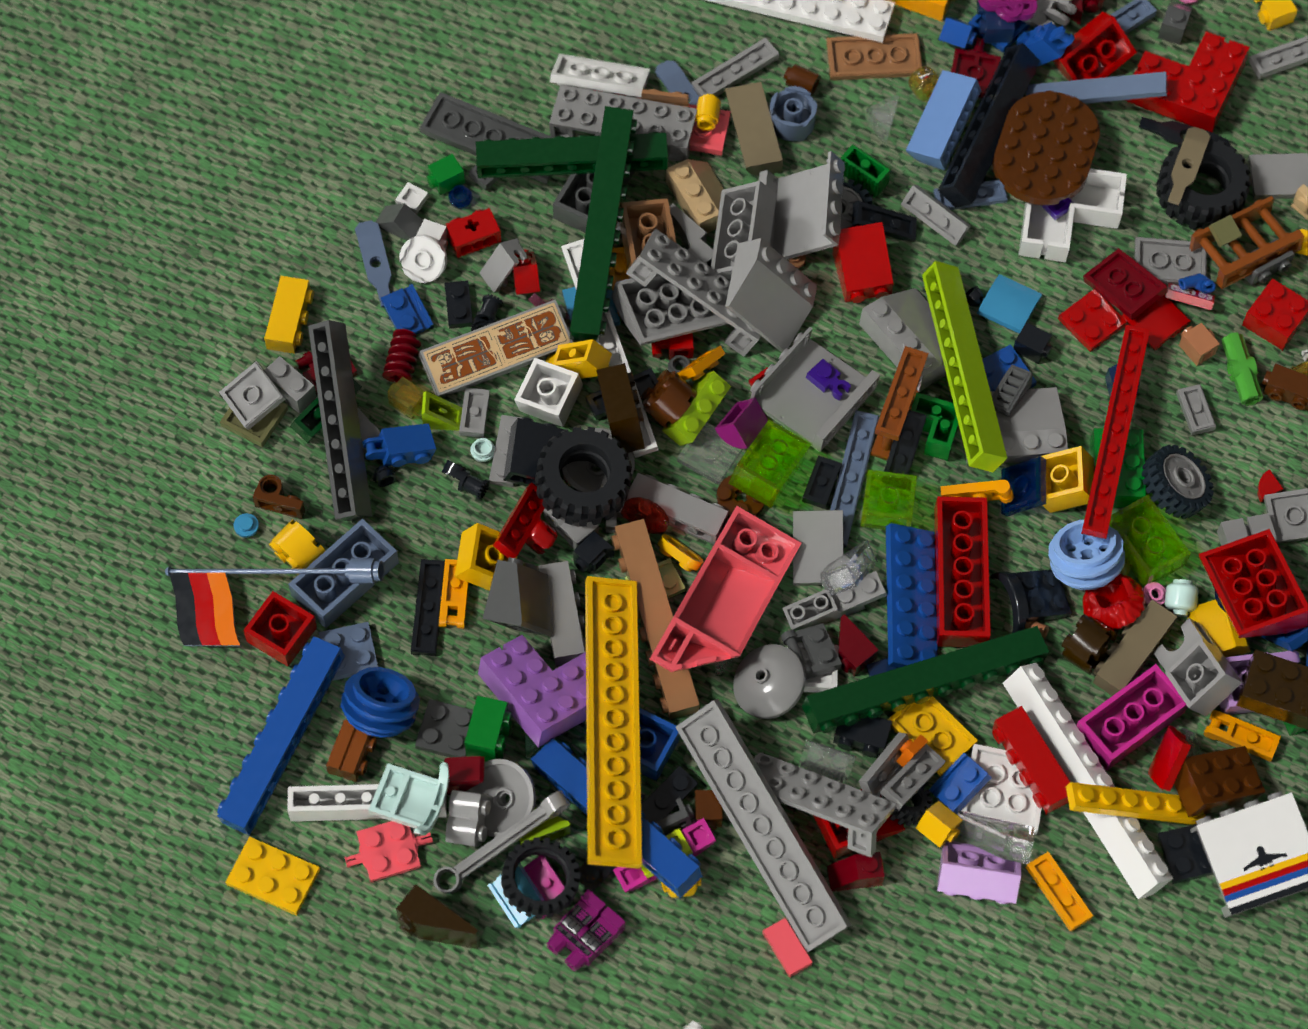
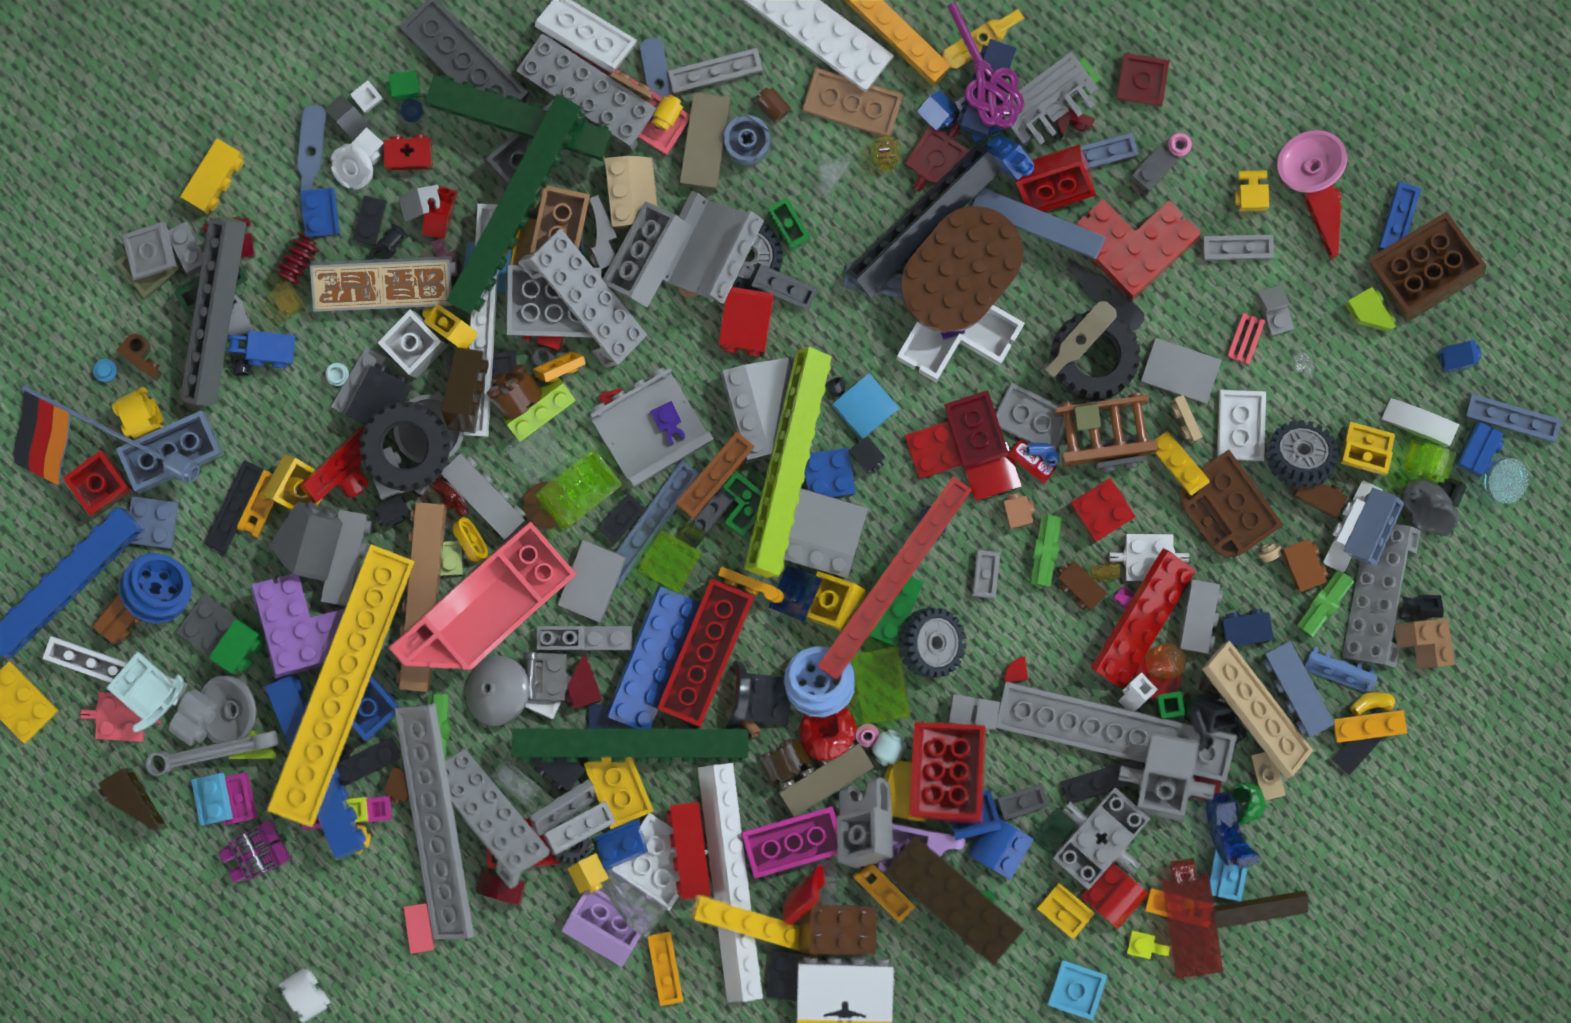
camera: 25 degrees right, 20 degrees up
lime slope [421,391,462,431] -> none
black connector [442,460,490,501] -> none
dark red slope [444,756,485,795] -> none
light grey plate [459,388,490,438] -> none
black tyre [501,837,580,919] -> none
dark grey bracket [657,798,695,836] -> none
magenta brick [715,398,769,449] -> none
light grey slope [725,238,817,352] -> none
clear slope [820,540,878,596] -> none
orange plate [897,734,928,767] -> none
light grey plate [901,184,971,246] -> none
medium blue brick [906,70,981,170] -> none
dark grey slope [992,365,1033,416] -> none

